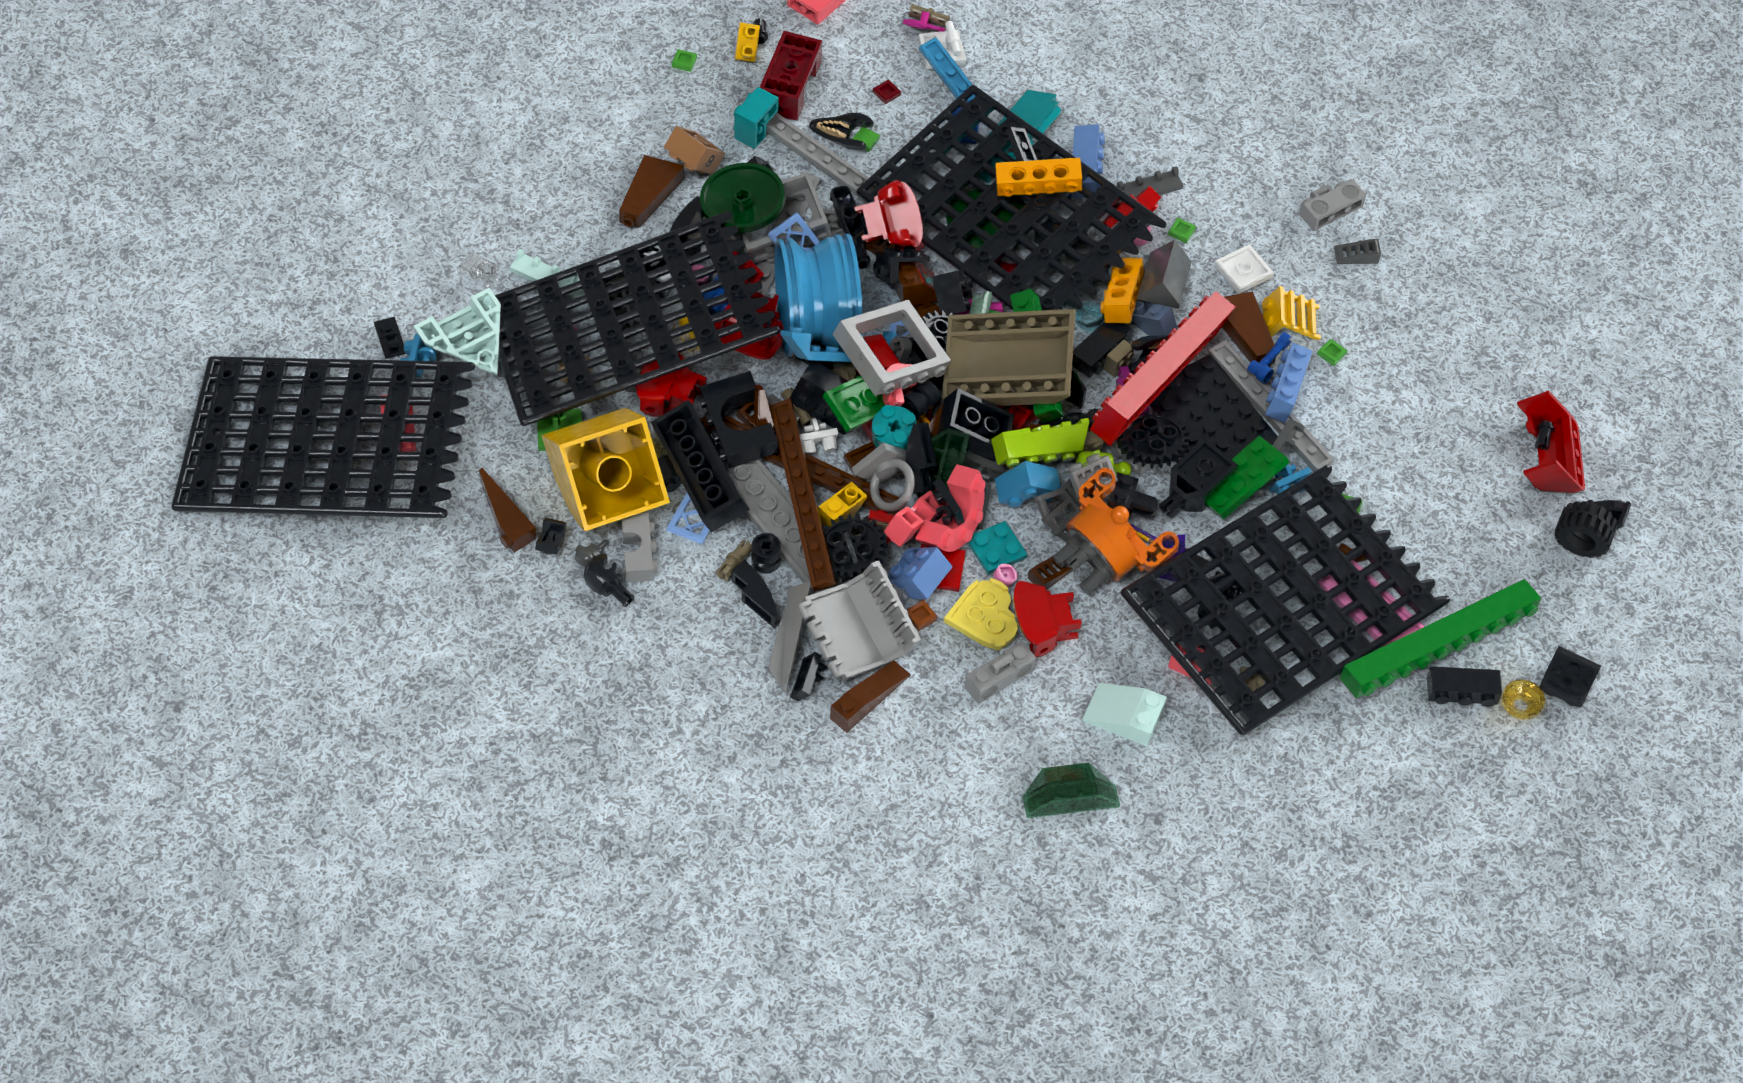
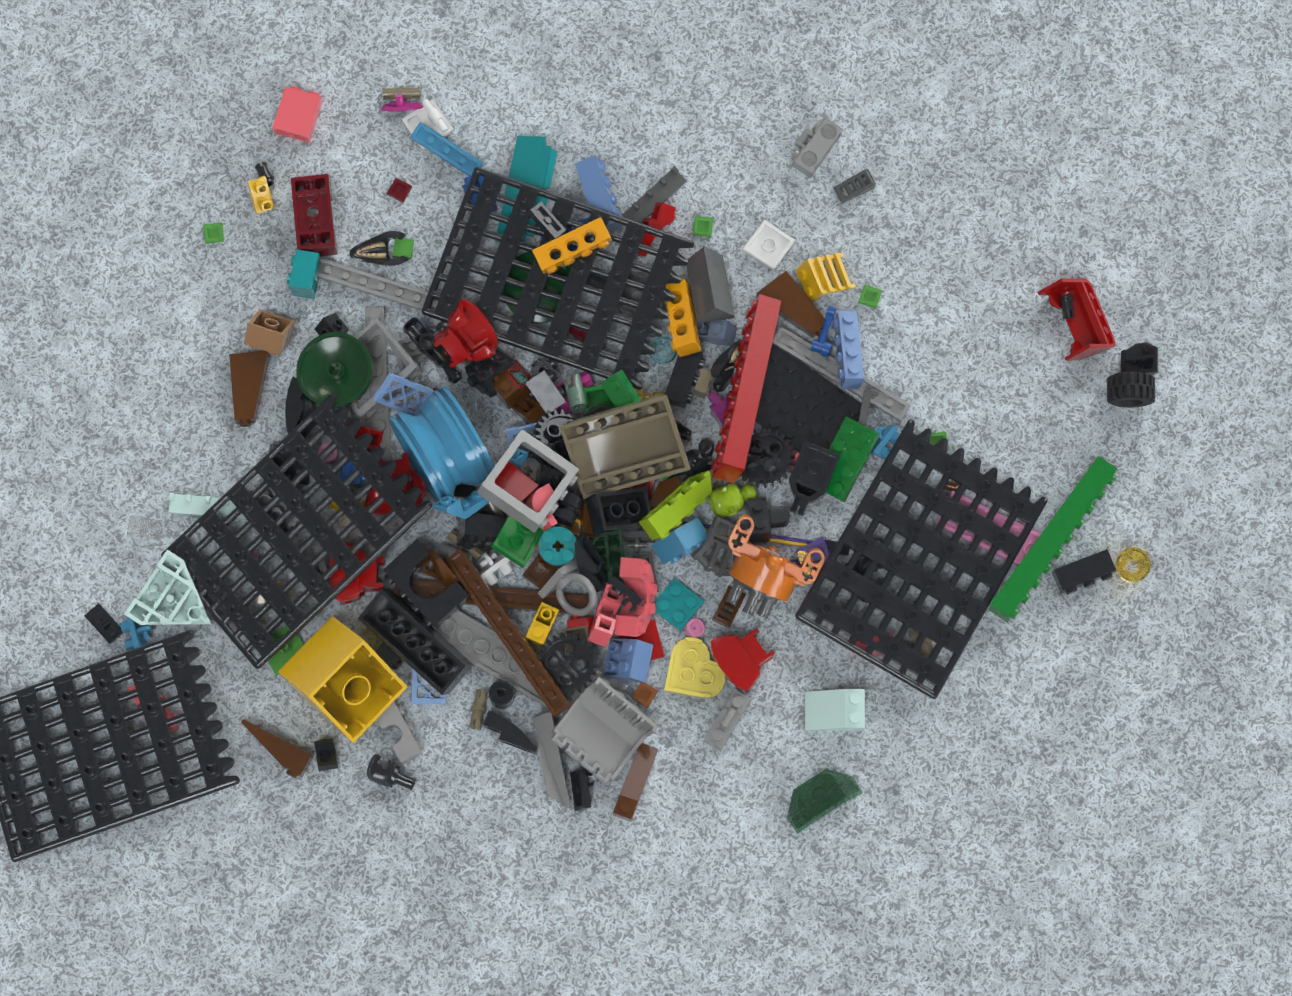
camera: 20 degrees left, 20 degrees up
dark grey piece [575,539,609,567] -> none
light grey bracket [1062,454,1118,498] -> none
black bracket [1539,646,1601,708] -> none

